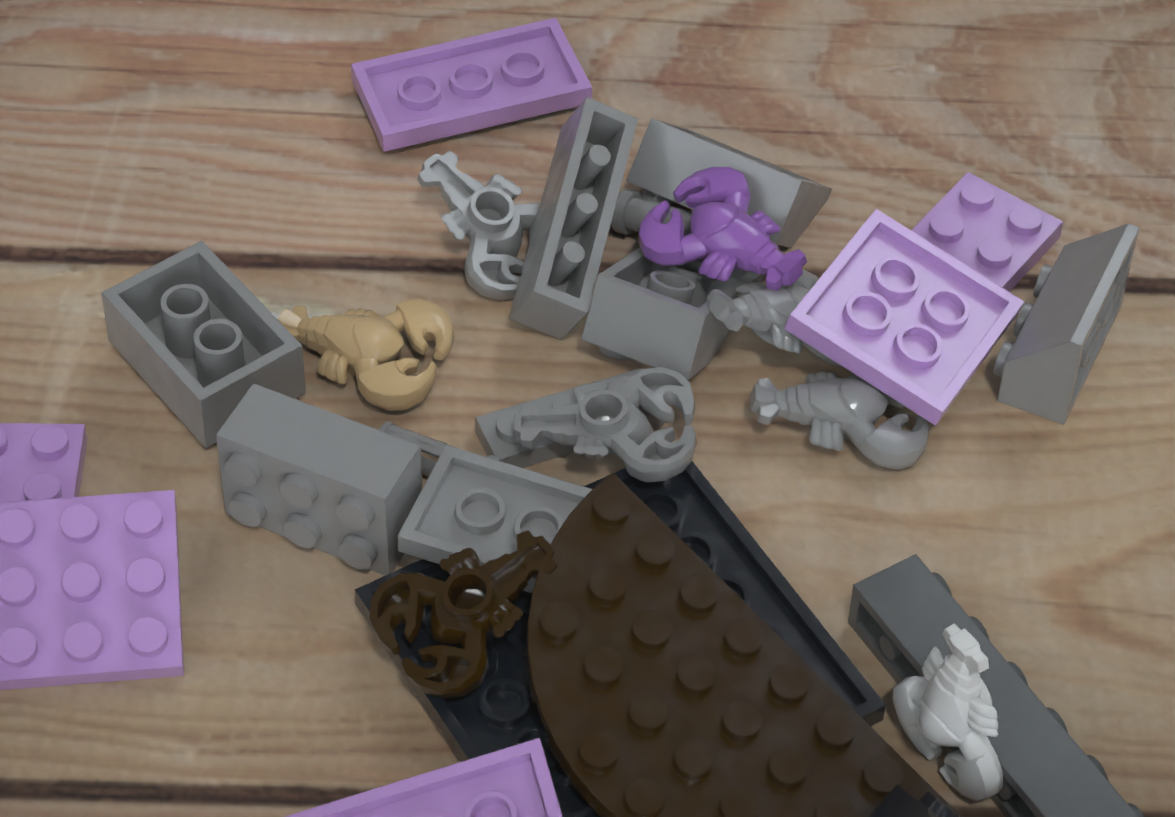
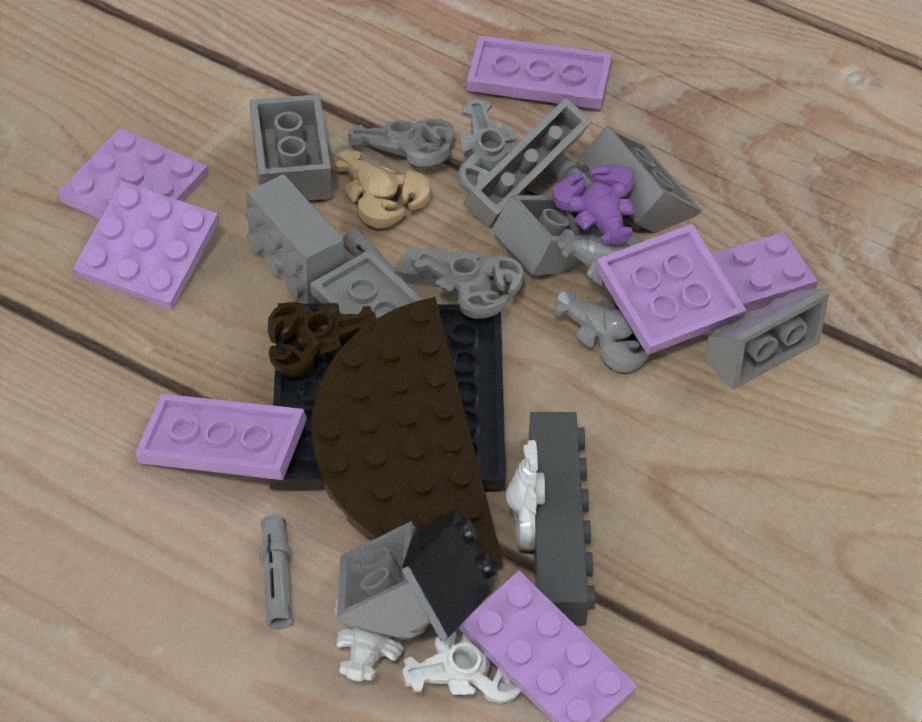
camera: 30 degrees right, 0 degrees up
none -> light grey animal [348,119,454,166]

